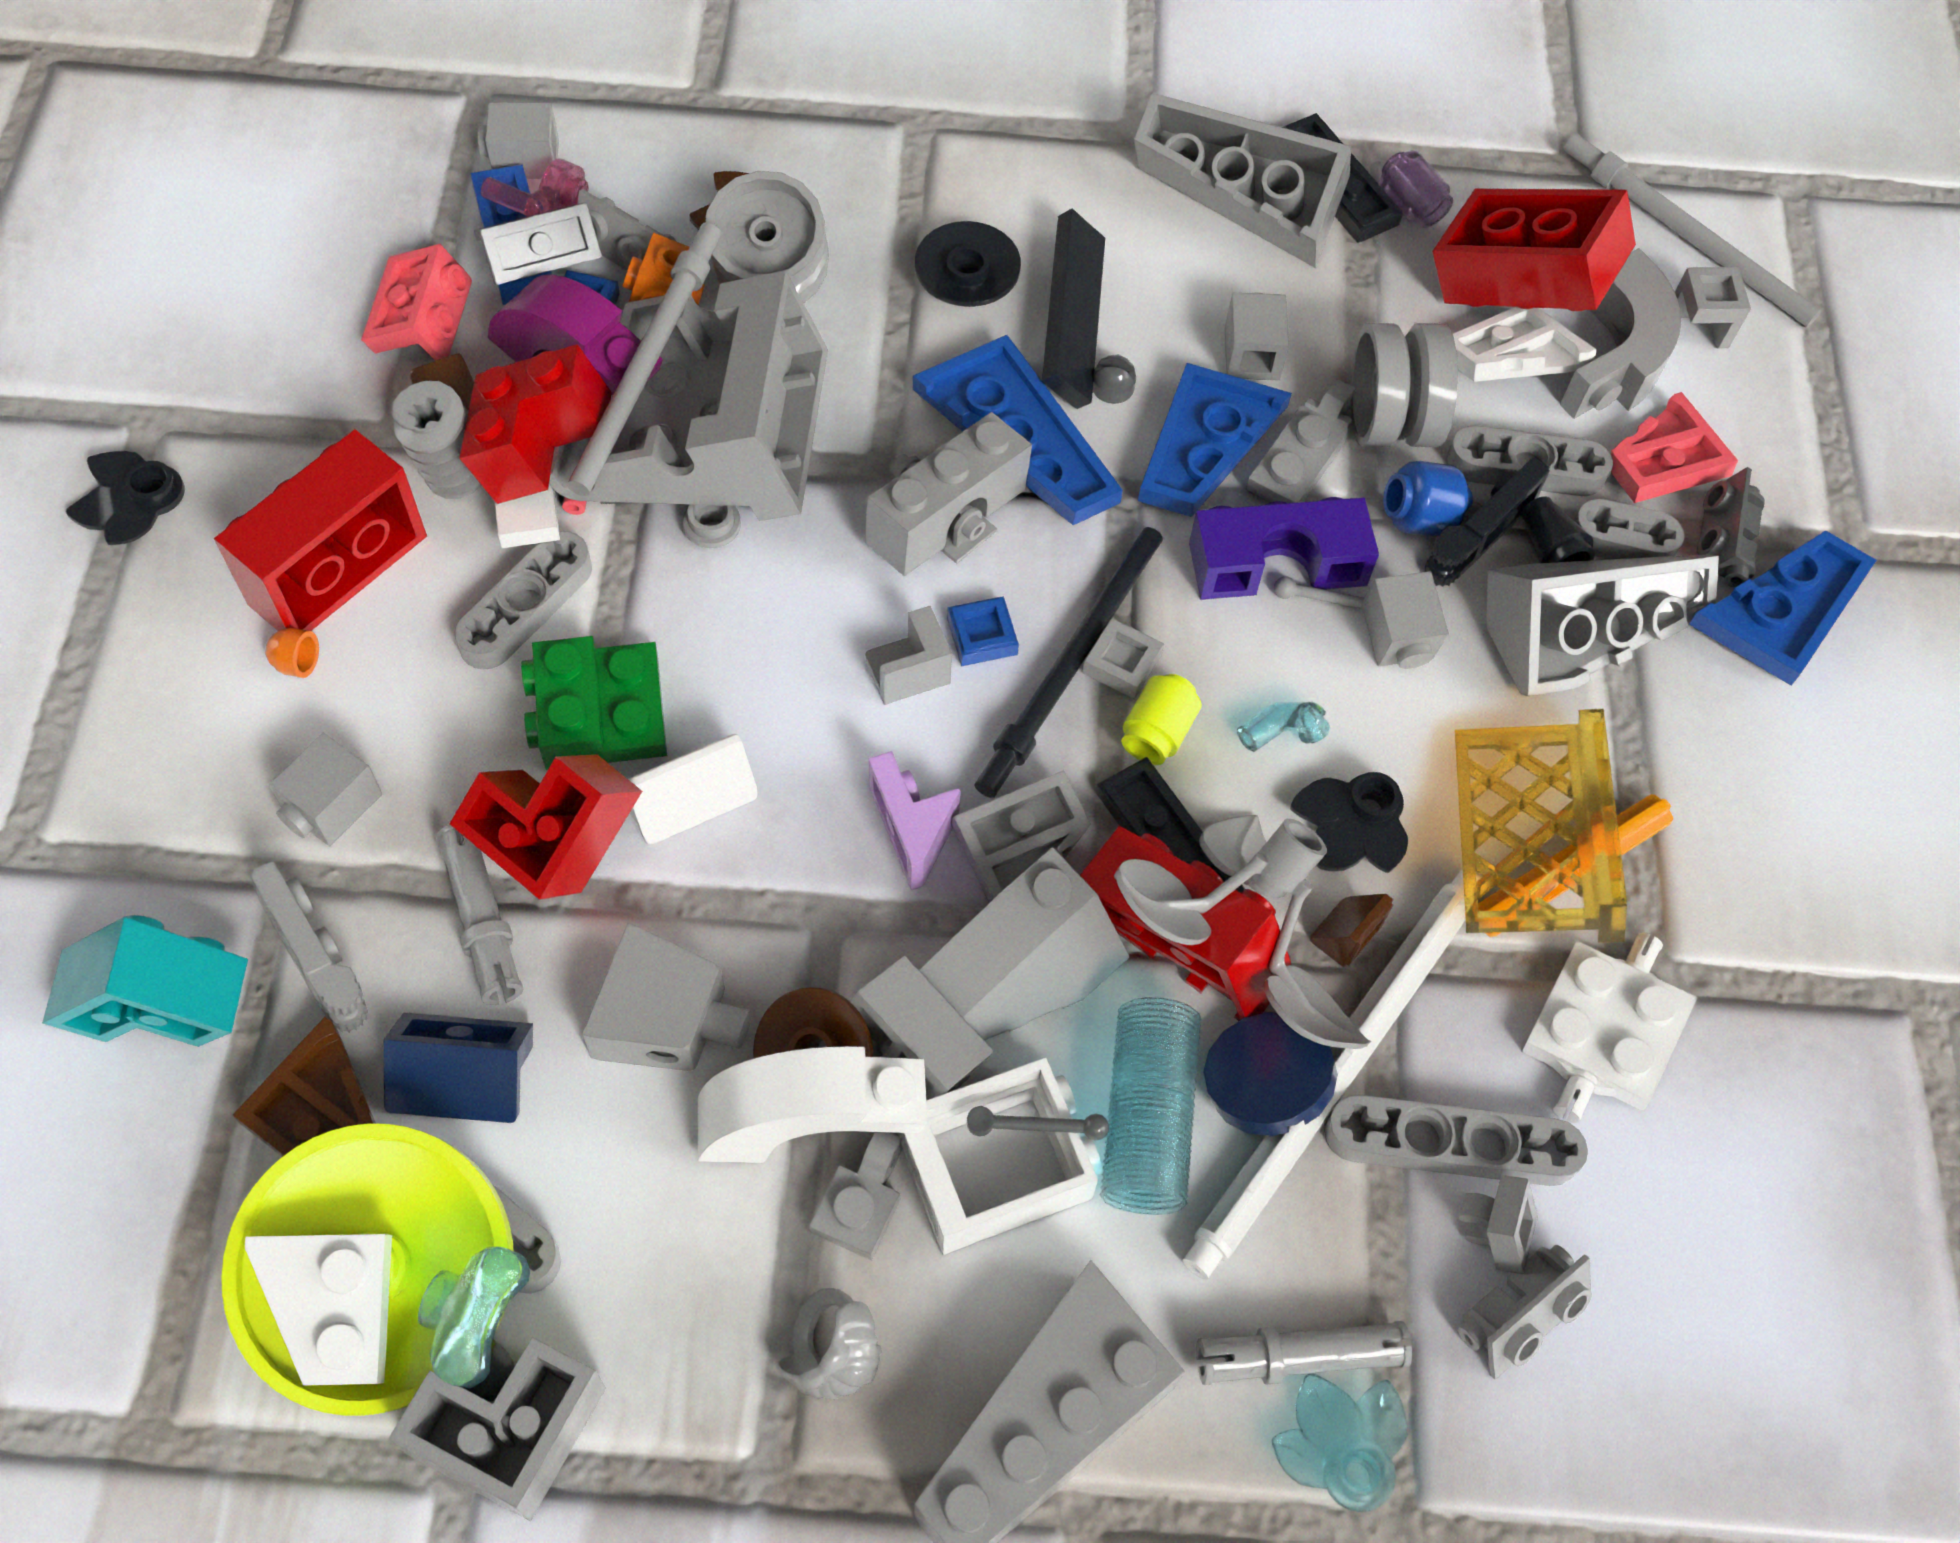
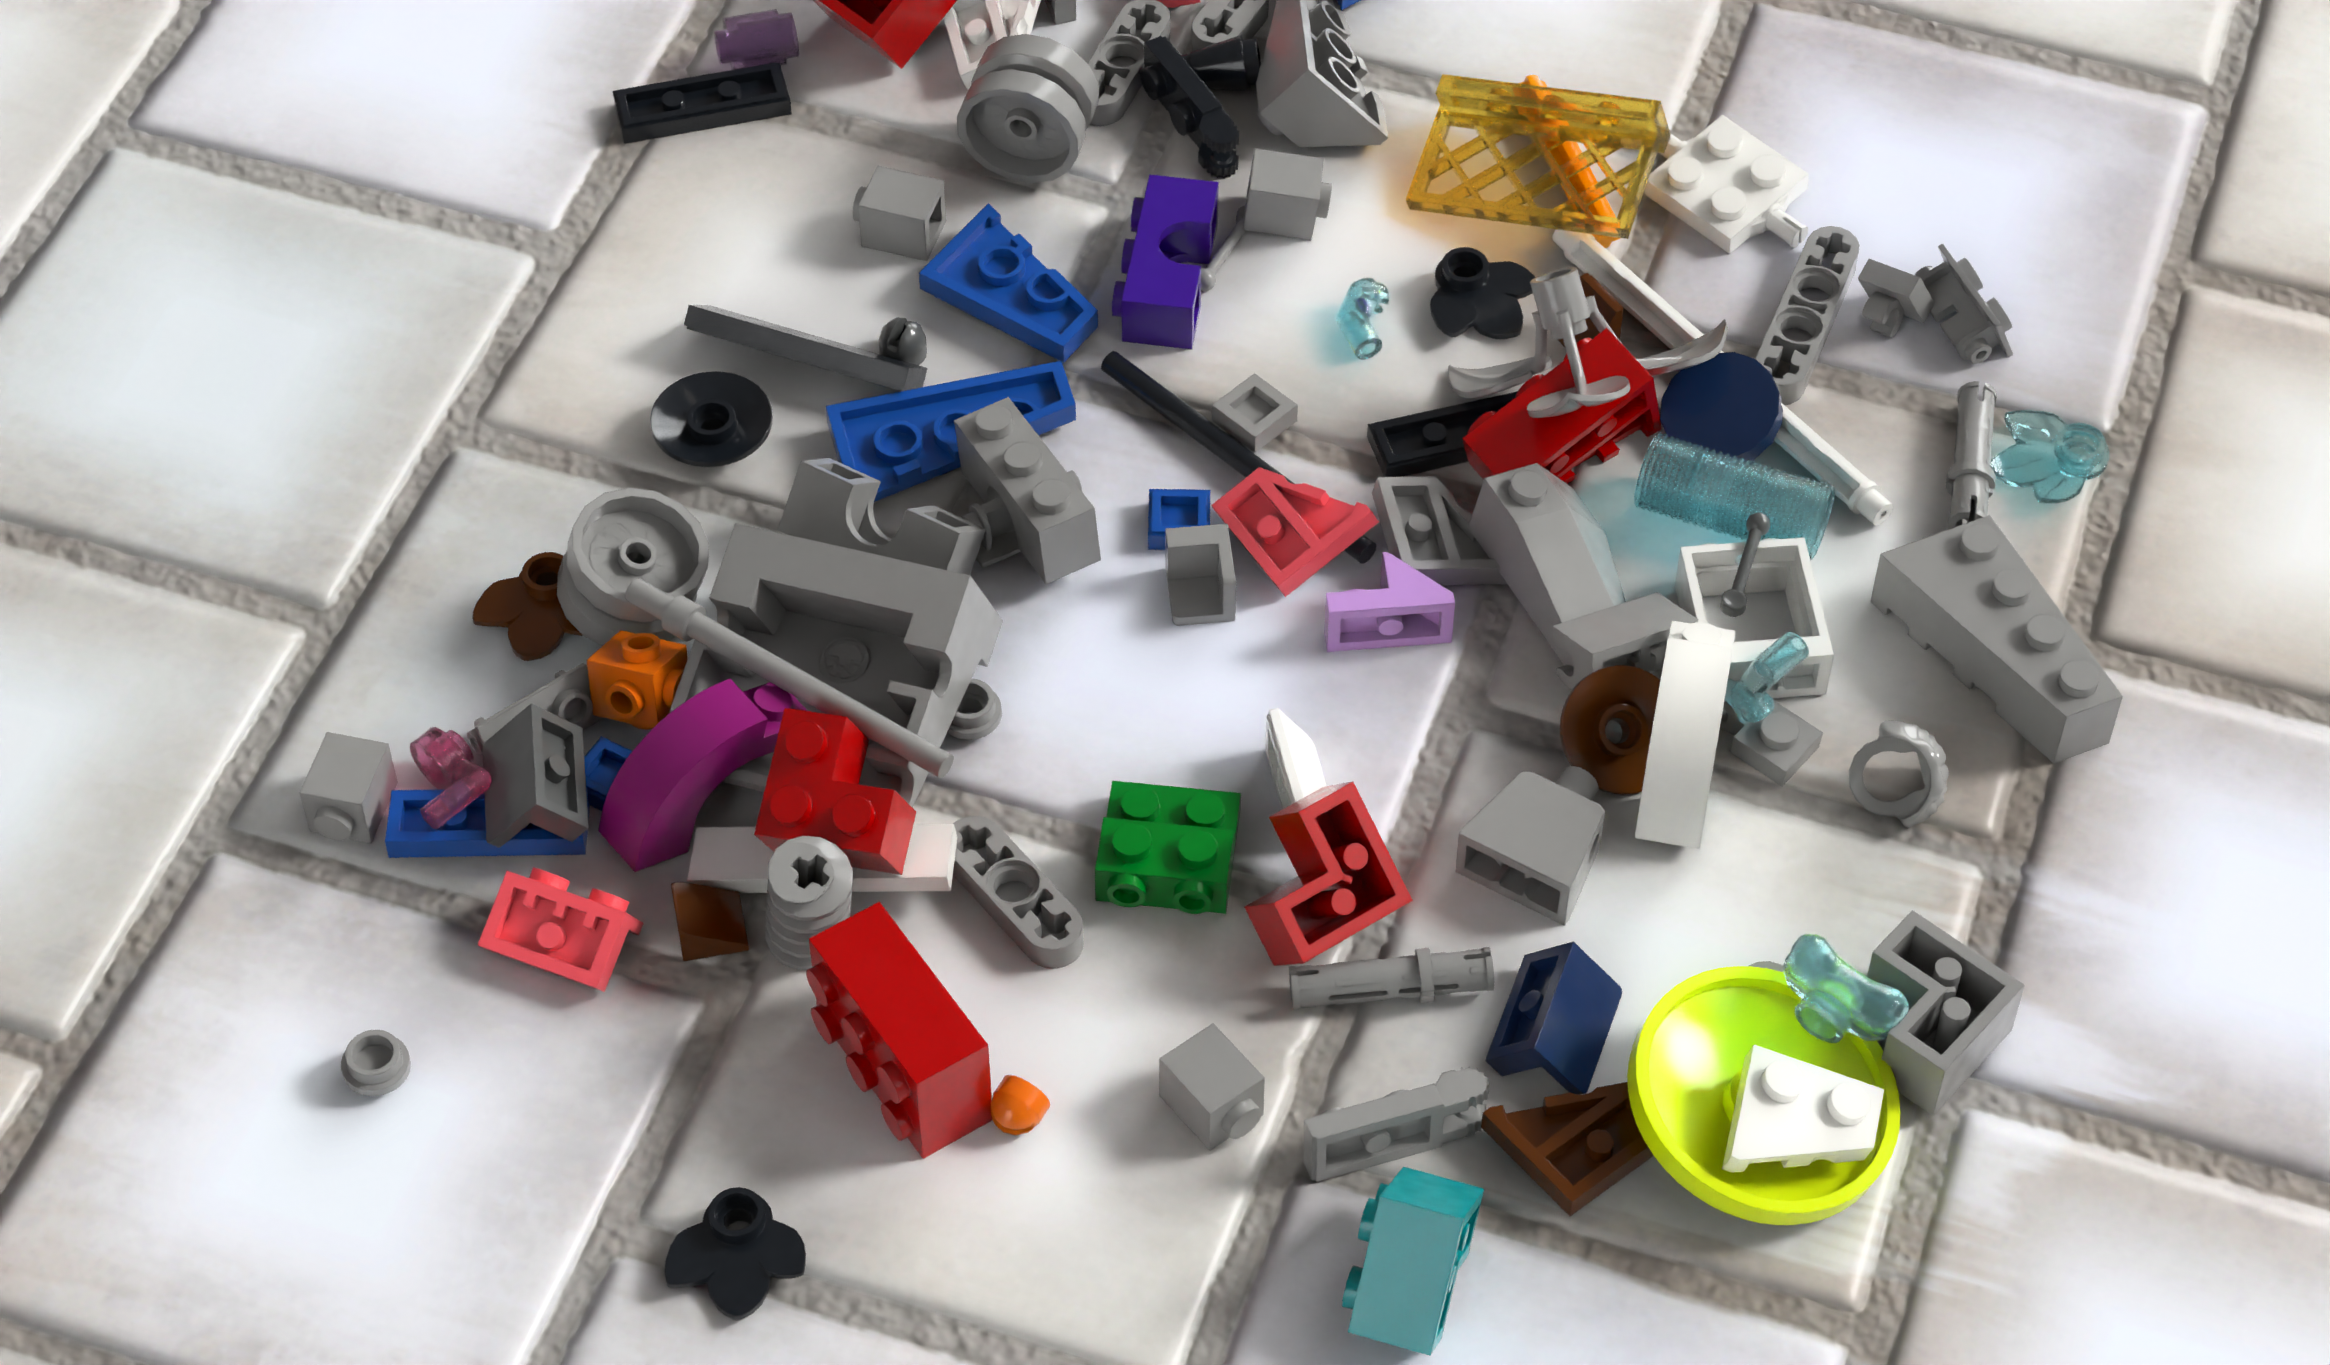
camera: 70 degrees left, 10 degrees down
neon yellow brick [1121,674,1202,765] -> none
light grey wedge [1134,93,1351,268] -> none
light grey hinge [1245,379,1356,503] -> none
blue head [1383,461,1473,537] -> none
none -> light grey plate [341,1030,411,1096]
none -> light grey arch [778,458,986,575]
none -> coral wing [1211,467,1379,597]
none -> clear light blue arm [1730,632,1809,723]

